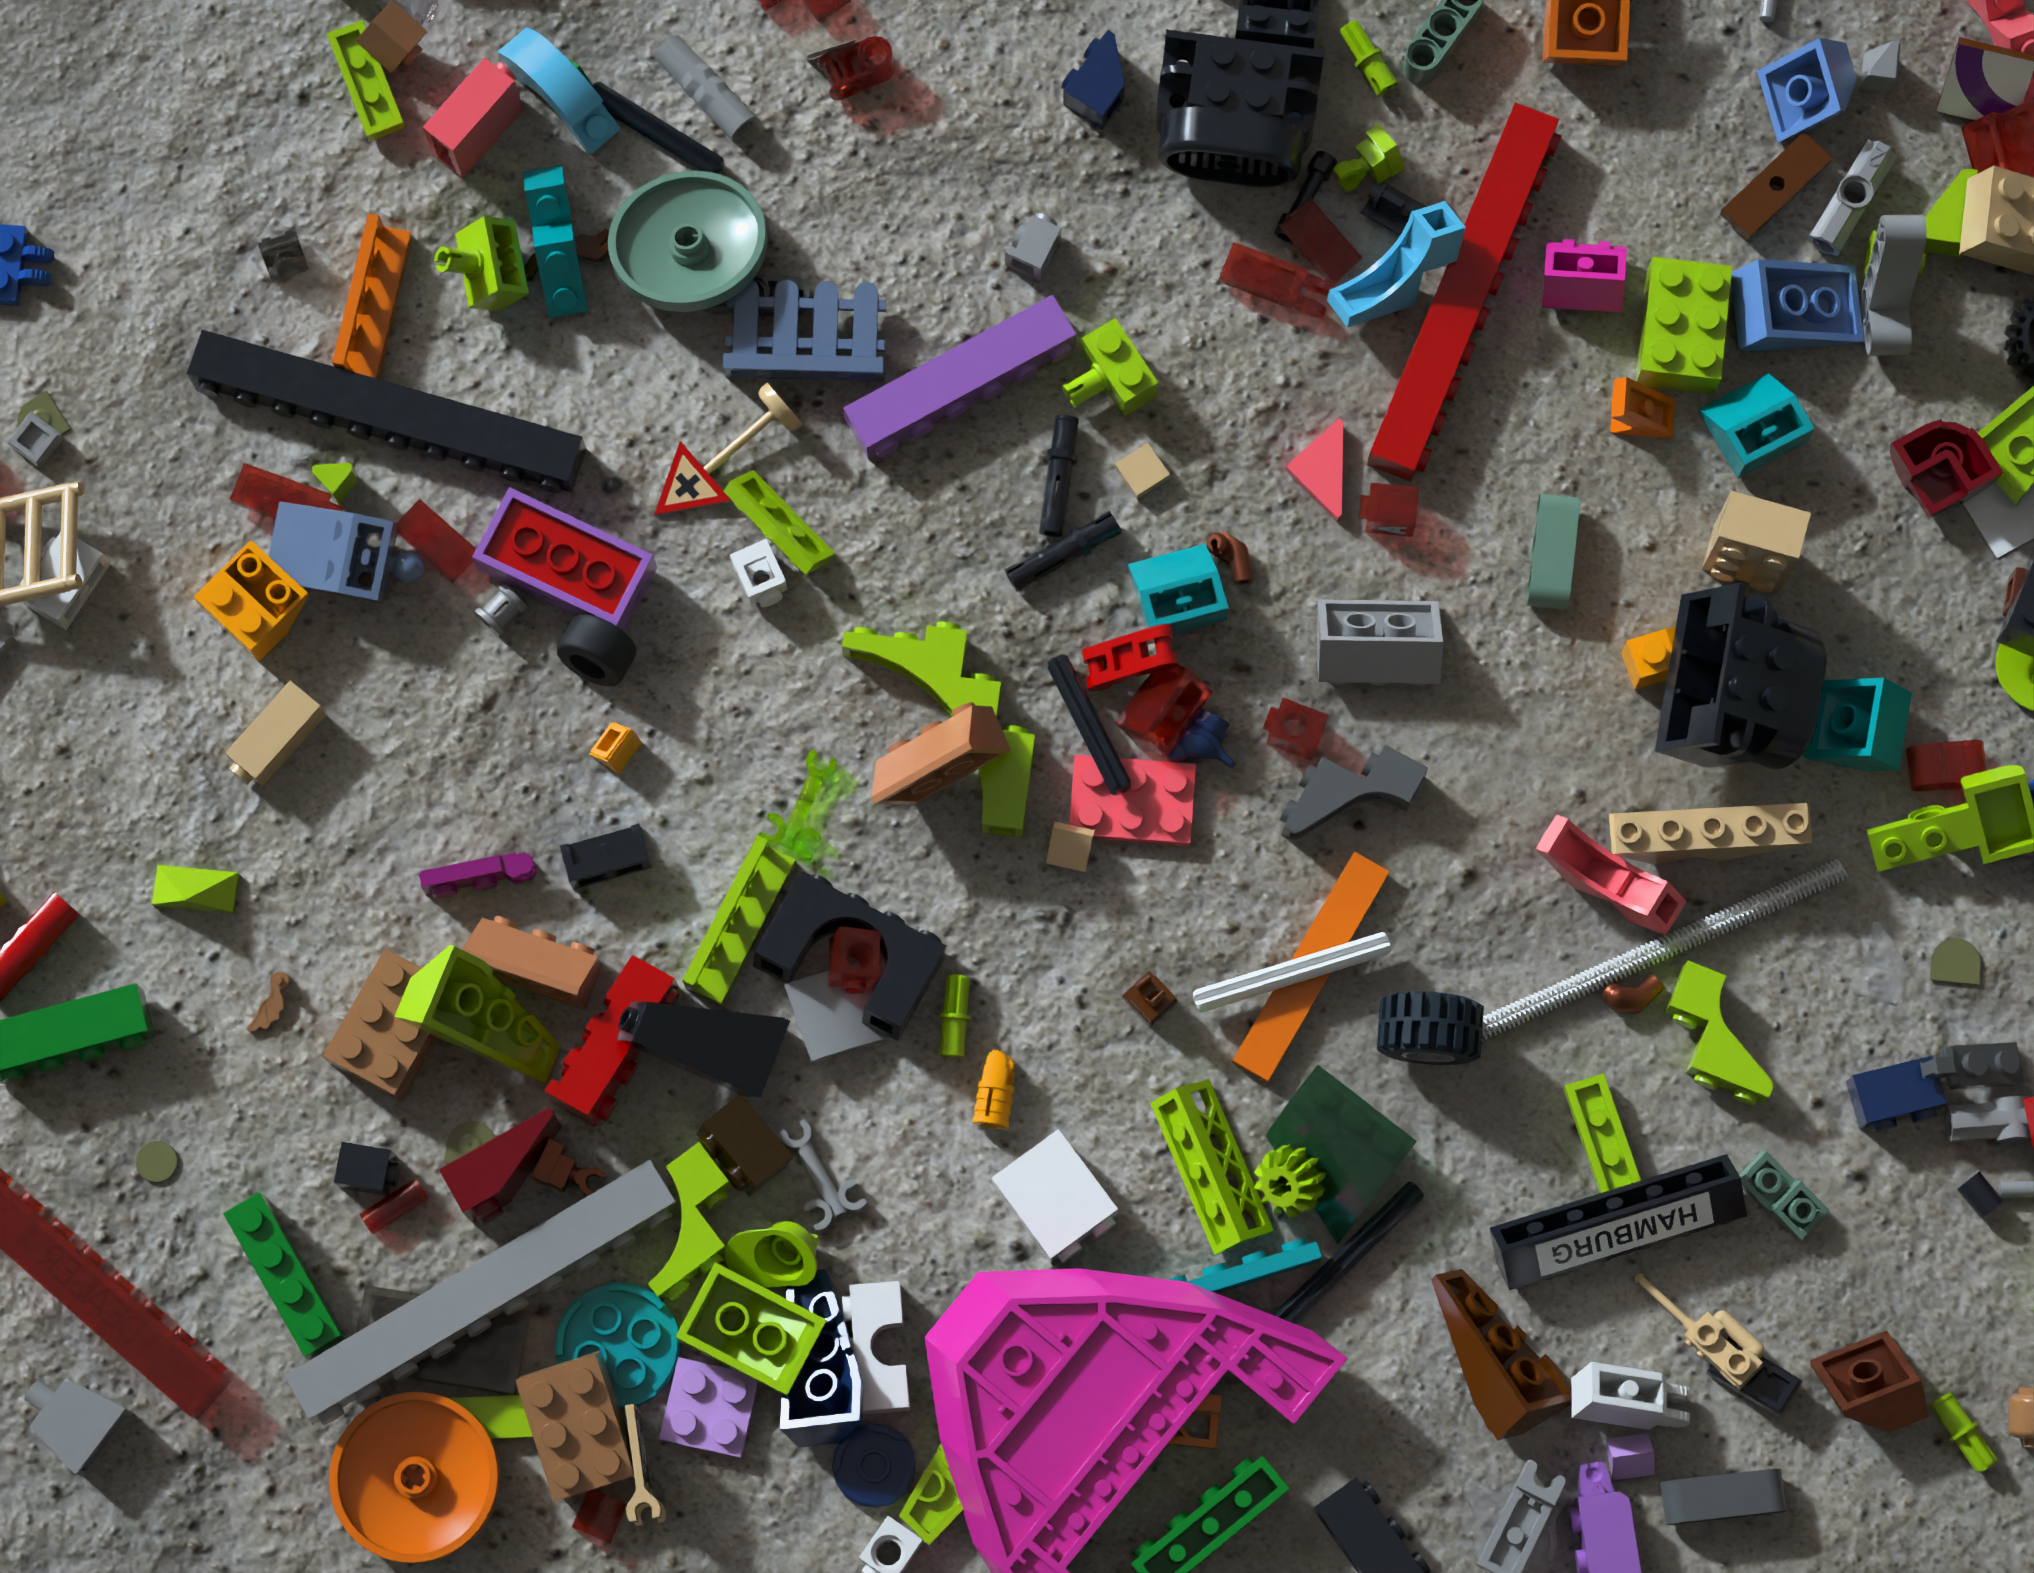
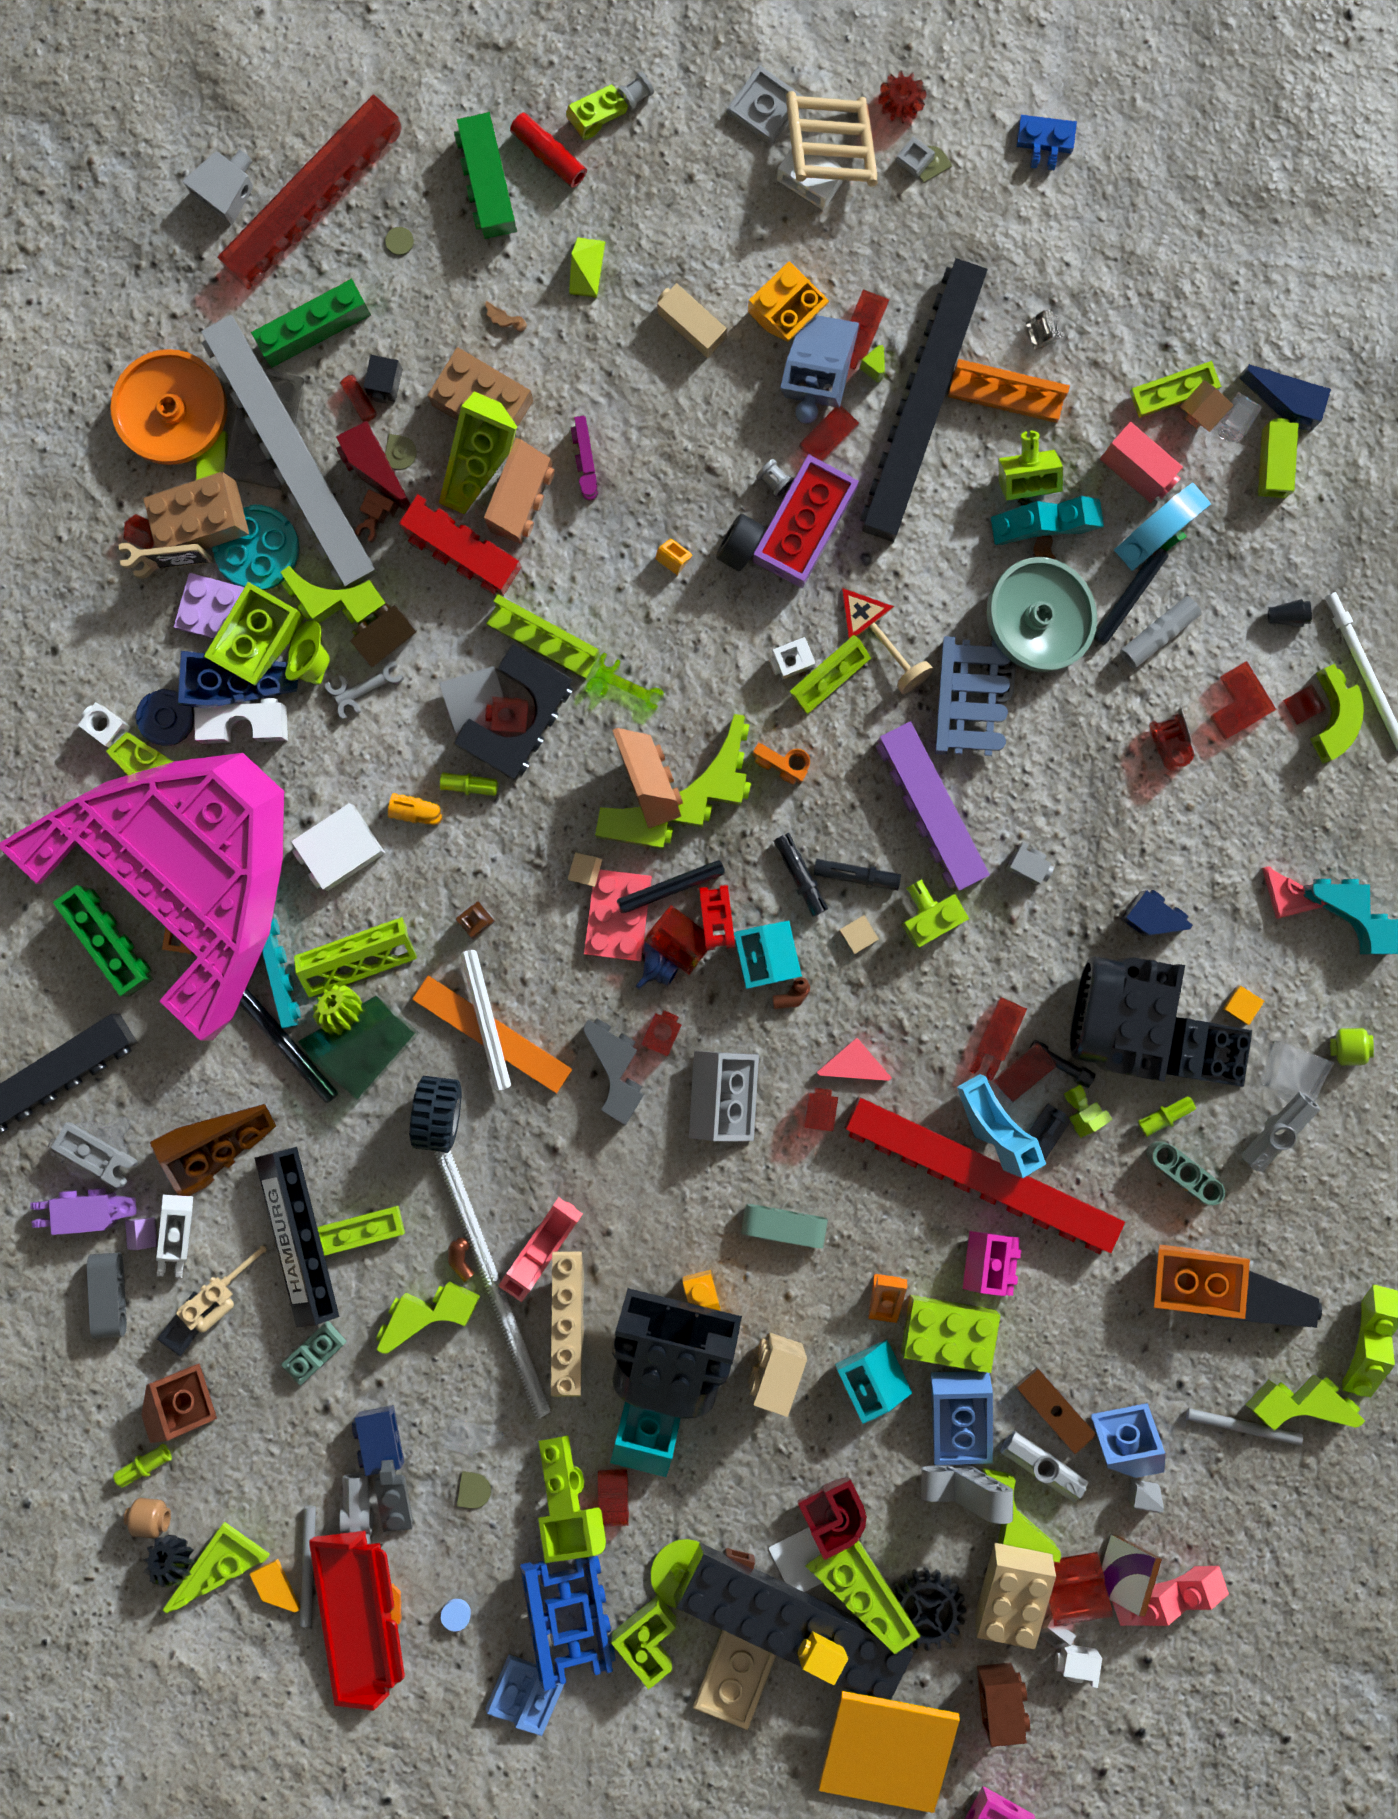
camera: 90 degrees right, 10 degrees up
black hinge [560,823,652,890] -> none
black slope [617,1001,790,1097] -> none
black hinge [1957,1171,2004,1219] -> none
none -> orange plate [752,742,810,785]

